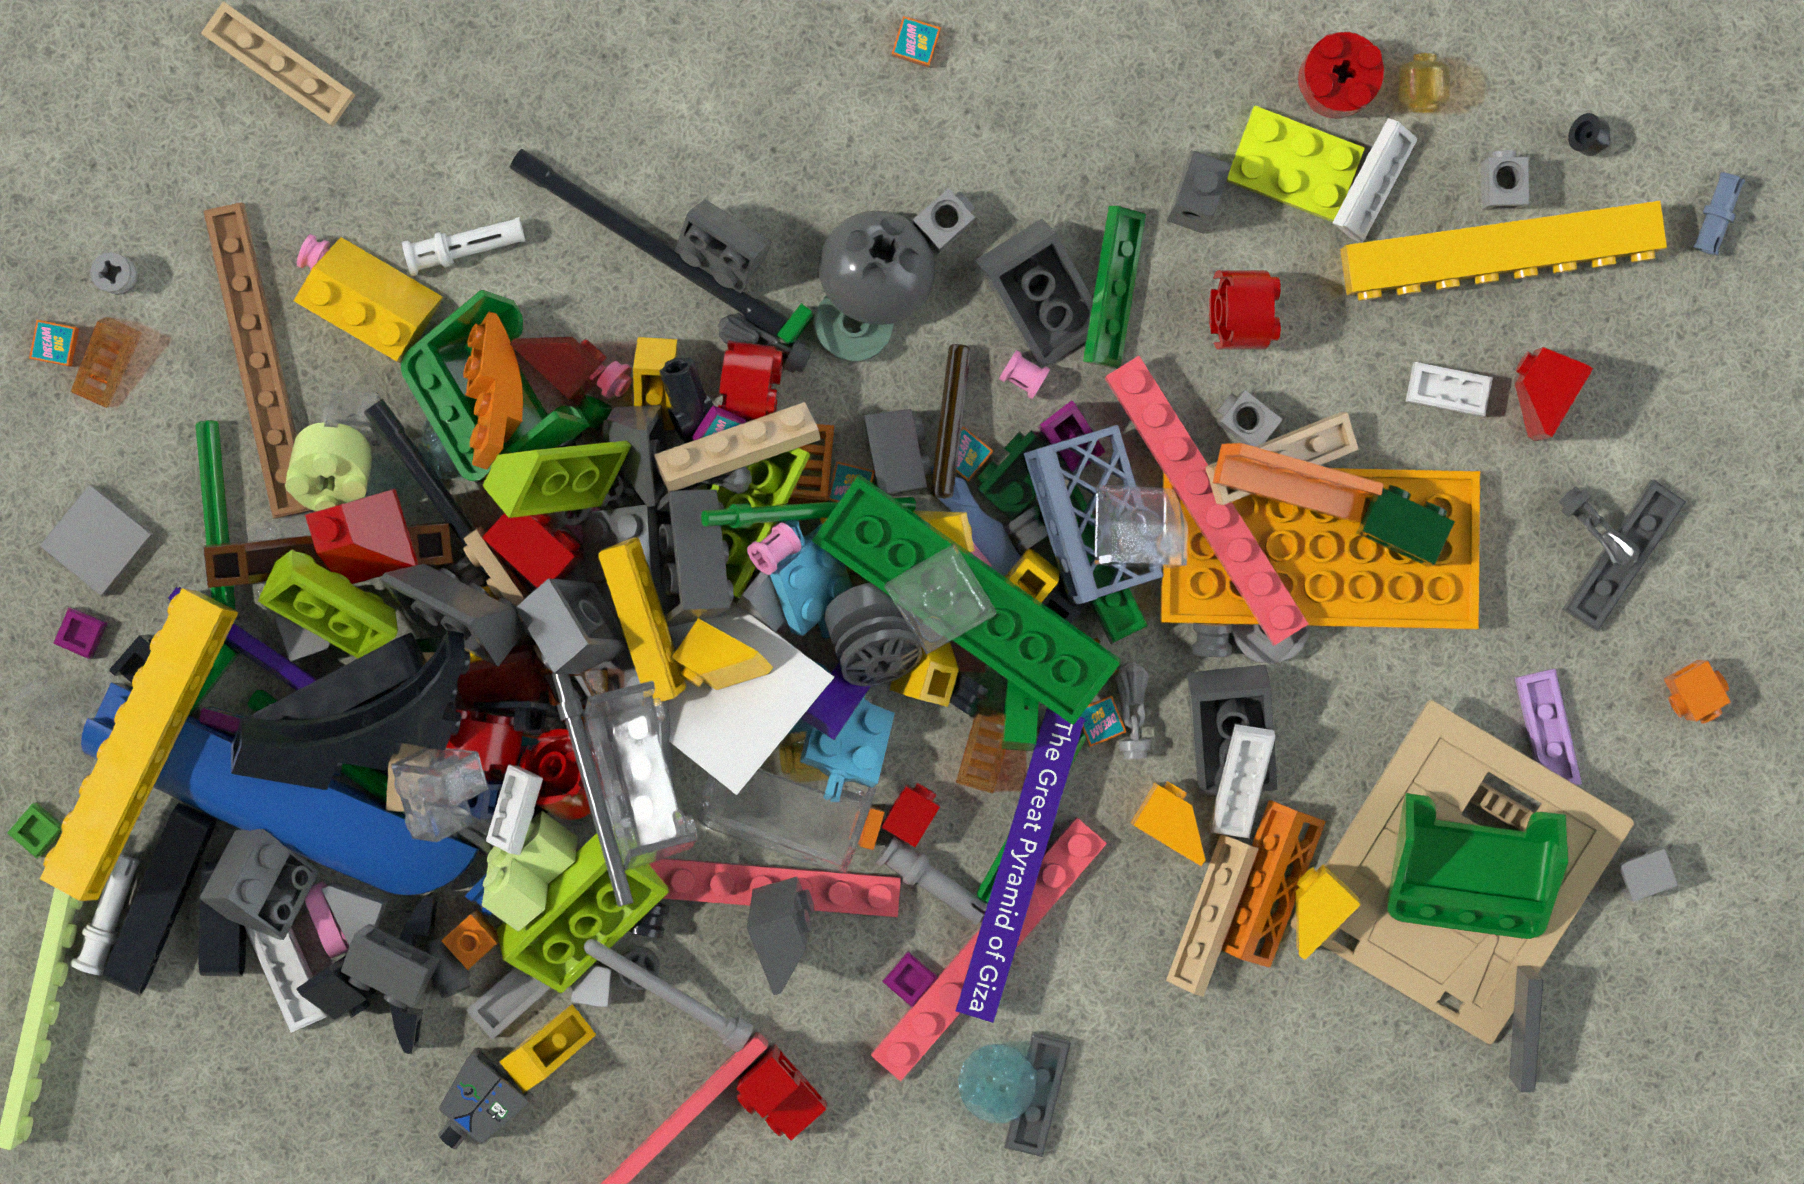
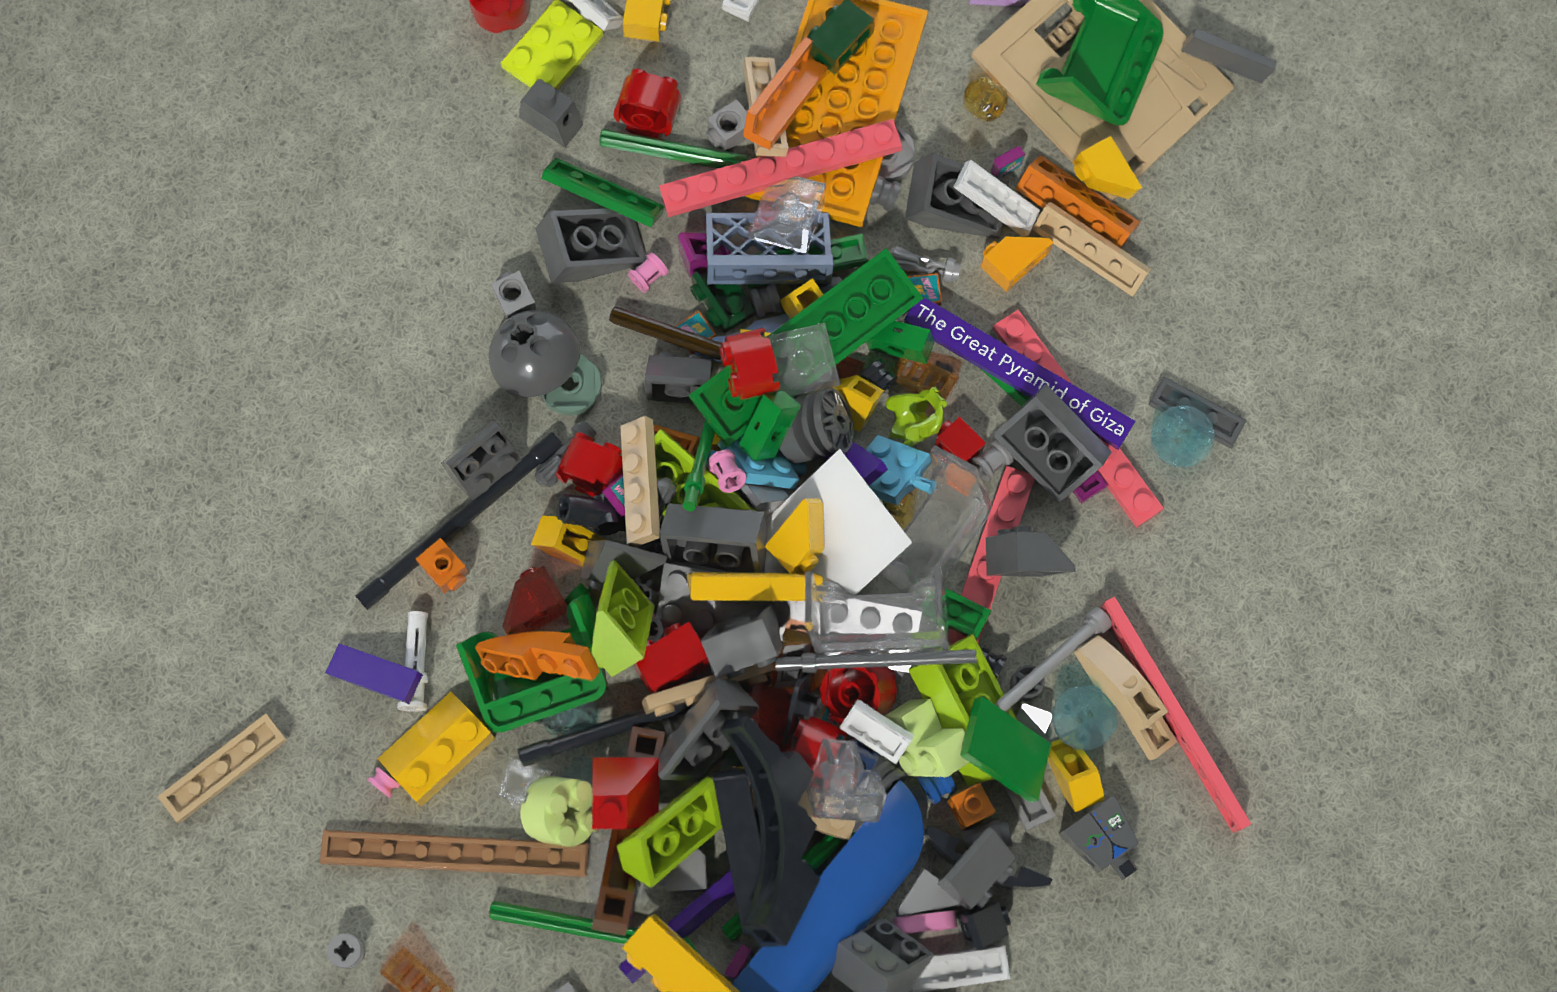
camera: 85 degrees left, 15 degrees down
bright pink plate [597,361,633,399] -> none
red brick [736,1044,827,1141] -> none
green tile [777,303,814,346] -> none
teal tile [828,461,875,502] -> none
tile [892,16,941,68] -> none
none -> dark purple tile [325,643,423,705]
none -> orange brick [416,538,469,594]
none -> green axle [599,128,748,169]
none -> red brick [719,328,780,400]
none -> green piece [738,391,801,462]
none -> lime helmet [885,387,947,447]
none -> green plate [920,582,991,640]
none -> green tile [960,696,1051,803]
none -> clear yellow head [963,77,1008,122]
none -> magenta tile [991,146,1025,178]
none -> dark grey slope [993,384,1112,503]
none -> clear light blue plate [1052,685,1118,751]
none -> tan slope [1074,635,1177,760]

